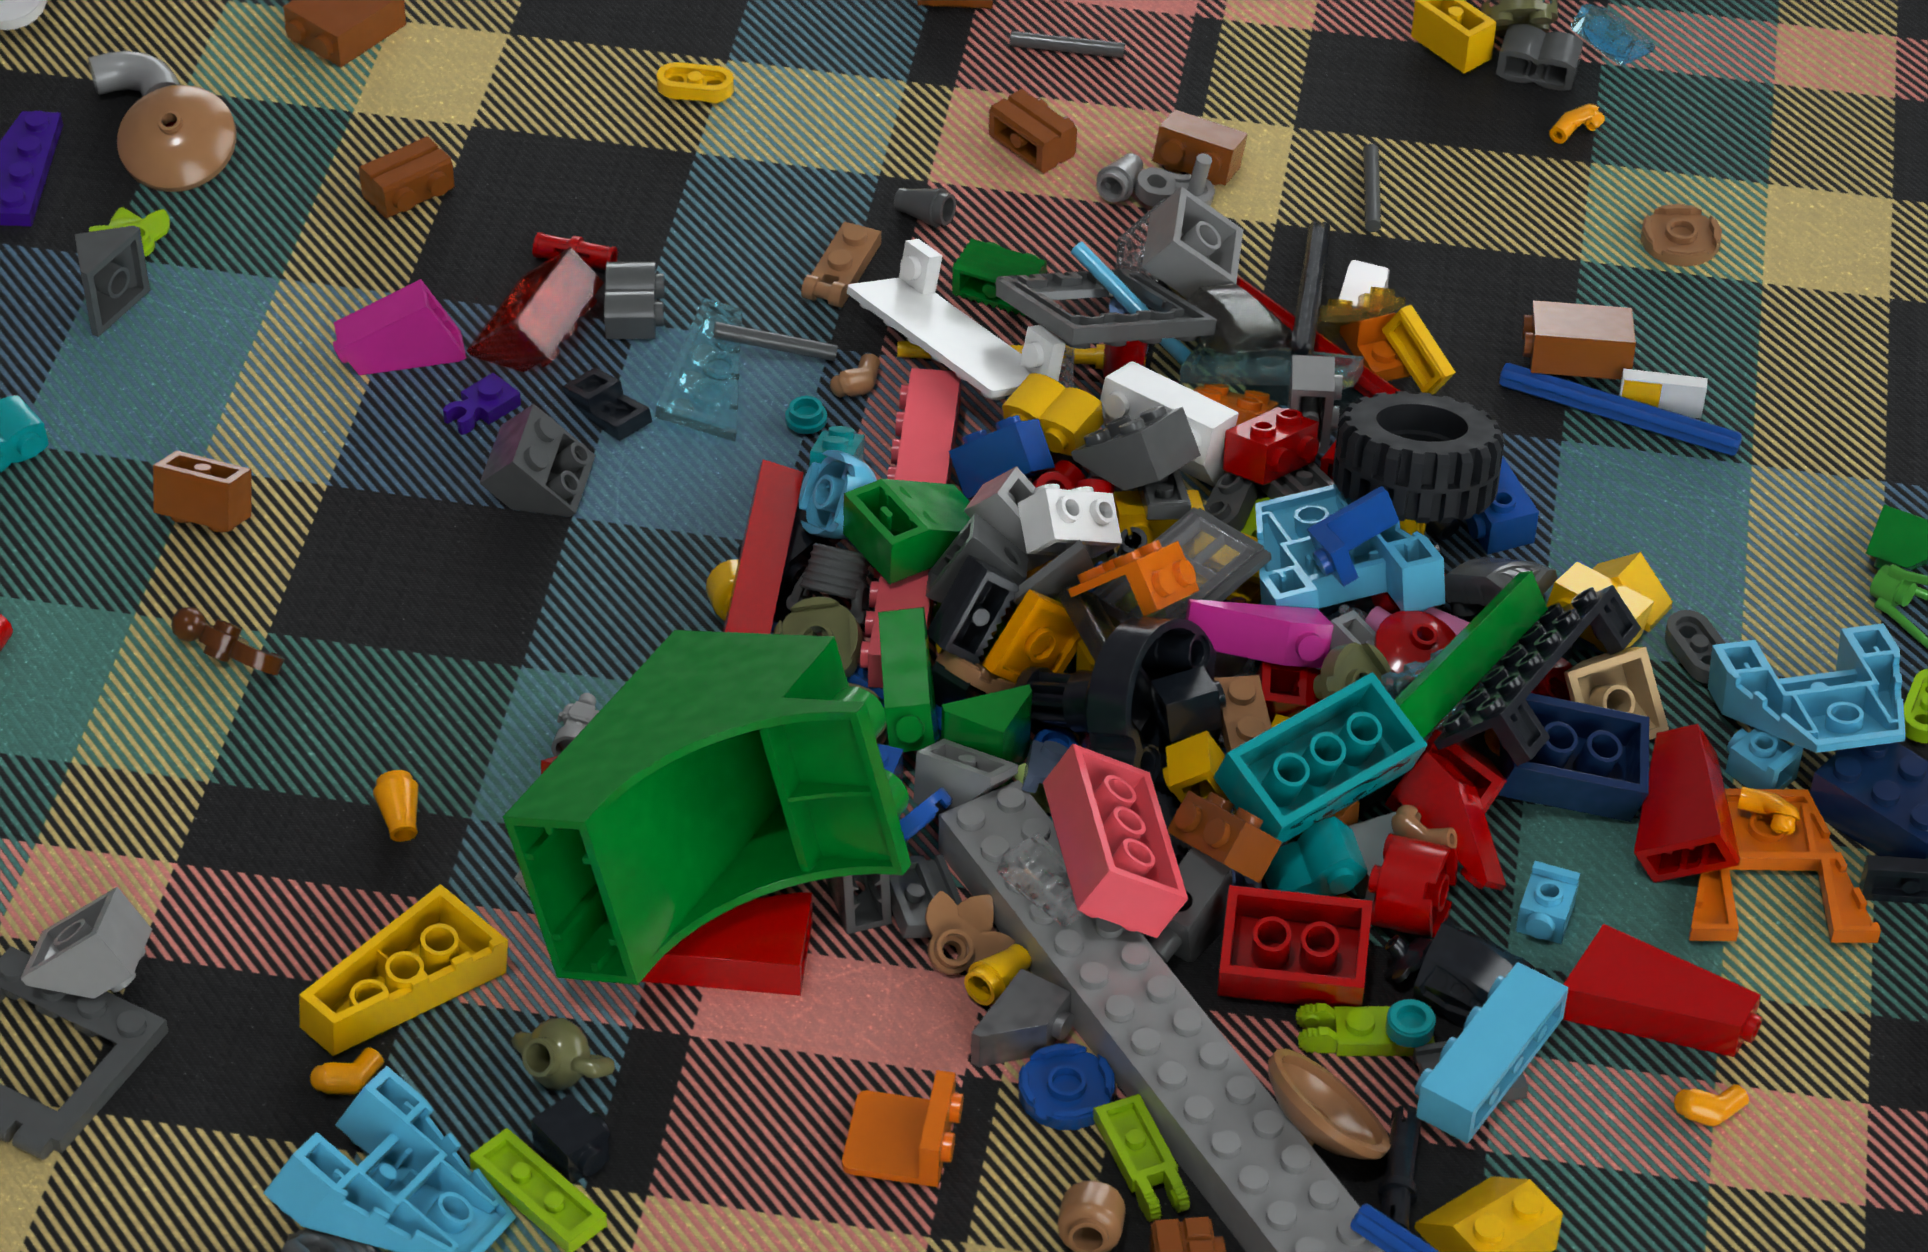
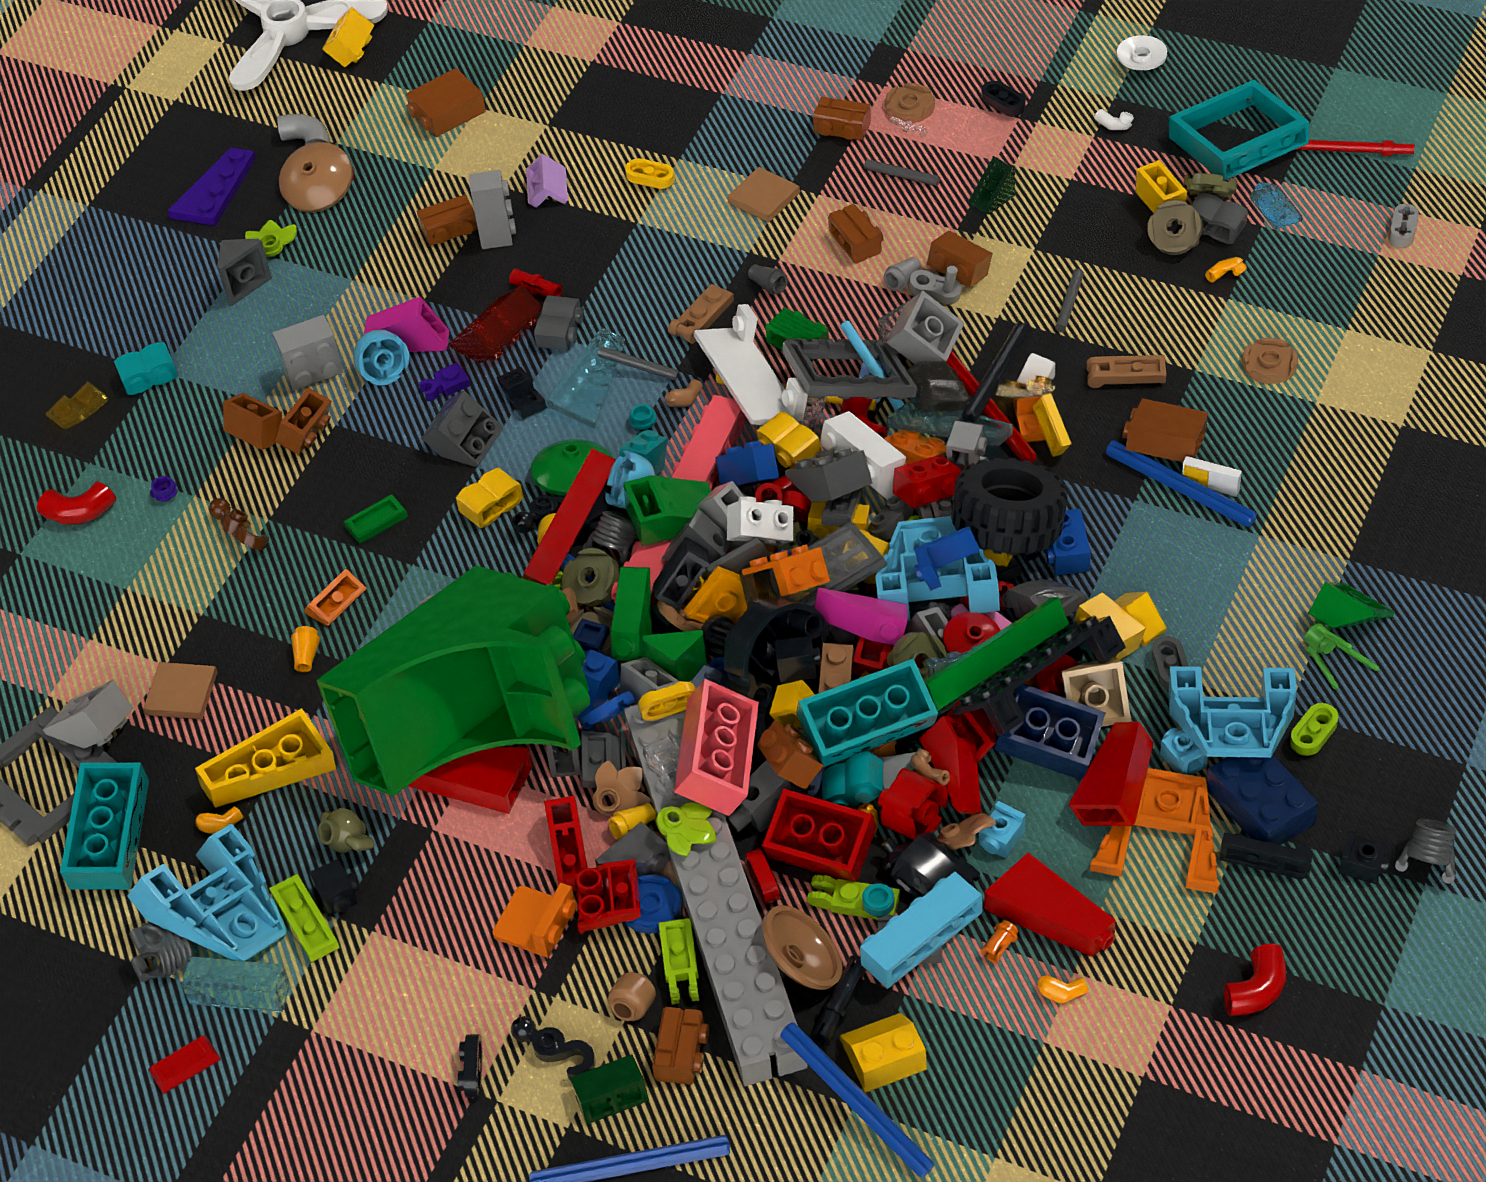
camera: 20 degrees right, 5 degrees up
light orange arm [1737,786,1800,835] -> none
none -> teal brick [60,763,149,890]
none -> medium nougat tile [143,662,218,719]
none -> dark purple plate [150,476,178,502]
none -> light grey brick [272,315,344,391]
none -> dark orange brick [275,387,332,455]
none -> orange slope [304,569,367,627]
none -> green tile [344,494,408,544]
none -> medium azure cylinder [353,330,409,385]
none -> yellow brick [456,468,523,528]
none -> light grey wedge [469,170,516,249]
none -> black piece [512,495,564,534]
none -> lavender panel [526,154,568,208]
none -> green dish [531,439,613,496]
none -> red slope [544,795,588,892]
none -> red slope [574,859,641,934]
none -> yellow plate [638,681,696,721]
none -> lime plate [656,802,716,857]
none -> medium nougat tile [727,167,800,222]
none -> red beam [745,848,780,905]
none -> medium nougat plate [937,813,996,851]
none -> clear green slope [968,156,1015,215]
none -> orange pin [981,920,1018,963]
none -> medium nougat plate [1086,355,1166,388]
none -> dark tan plate [1148,200,1203,255]
none -> light grey beam [1389,204,1419,248]

